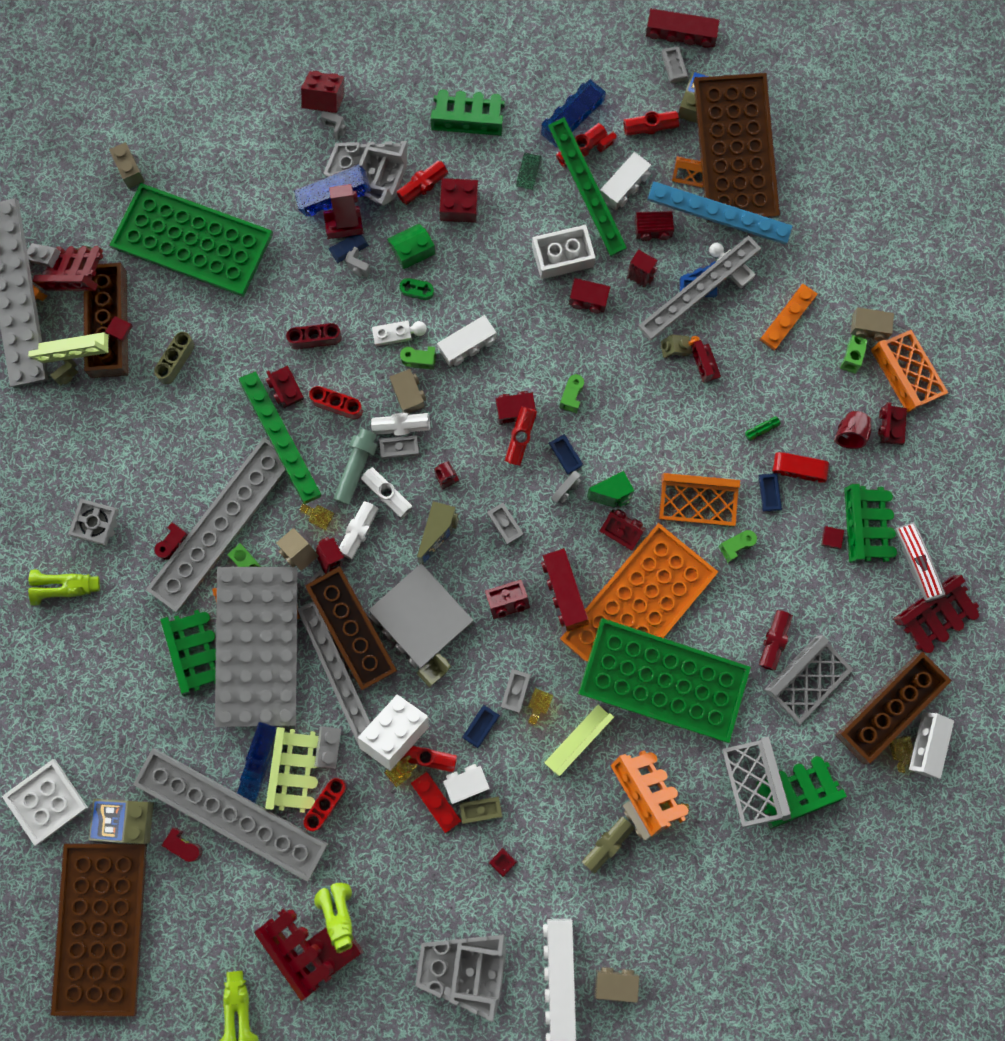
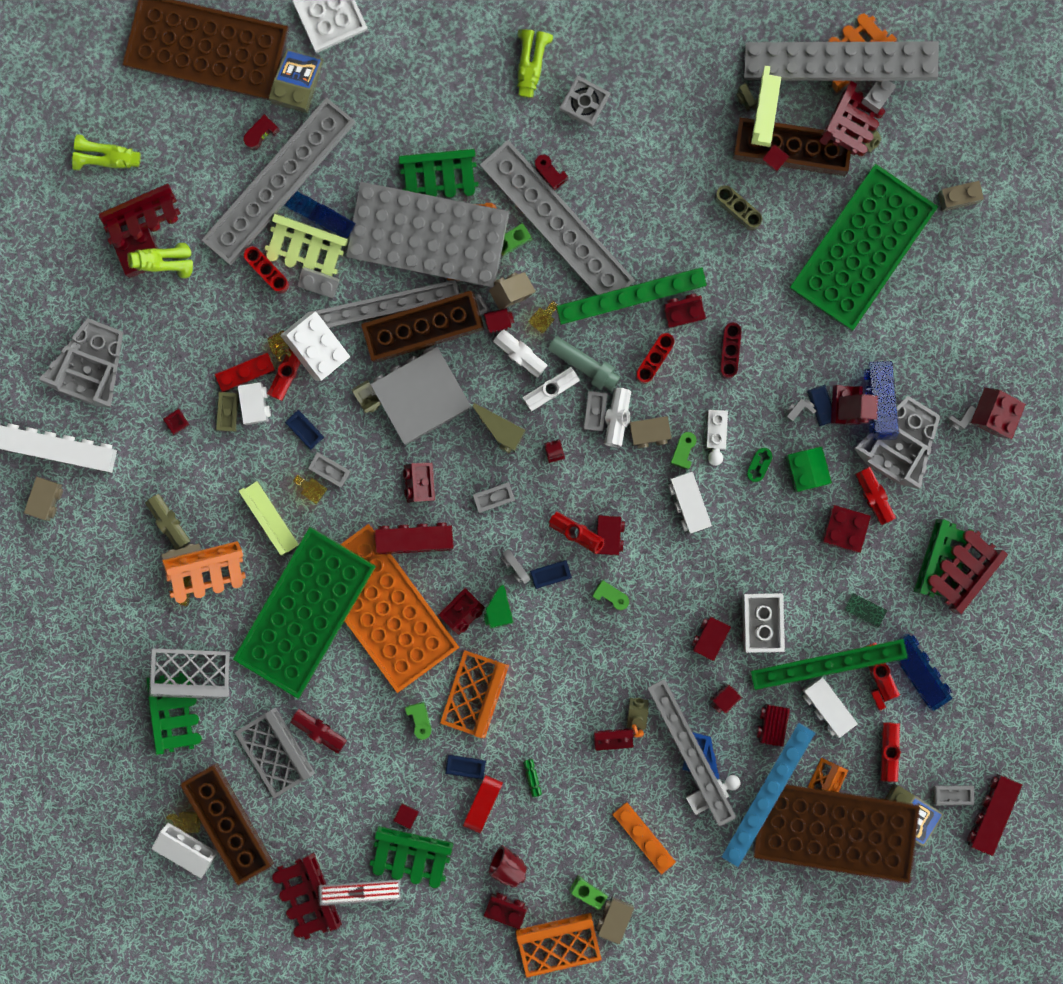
camera: 105 degrees right, 10 degrees up
none -> dark red fence [928,530,1008,614]

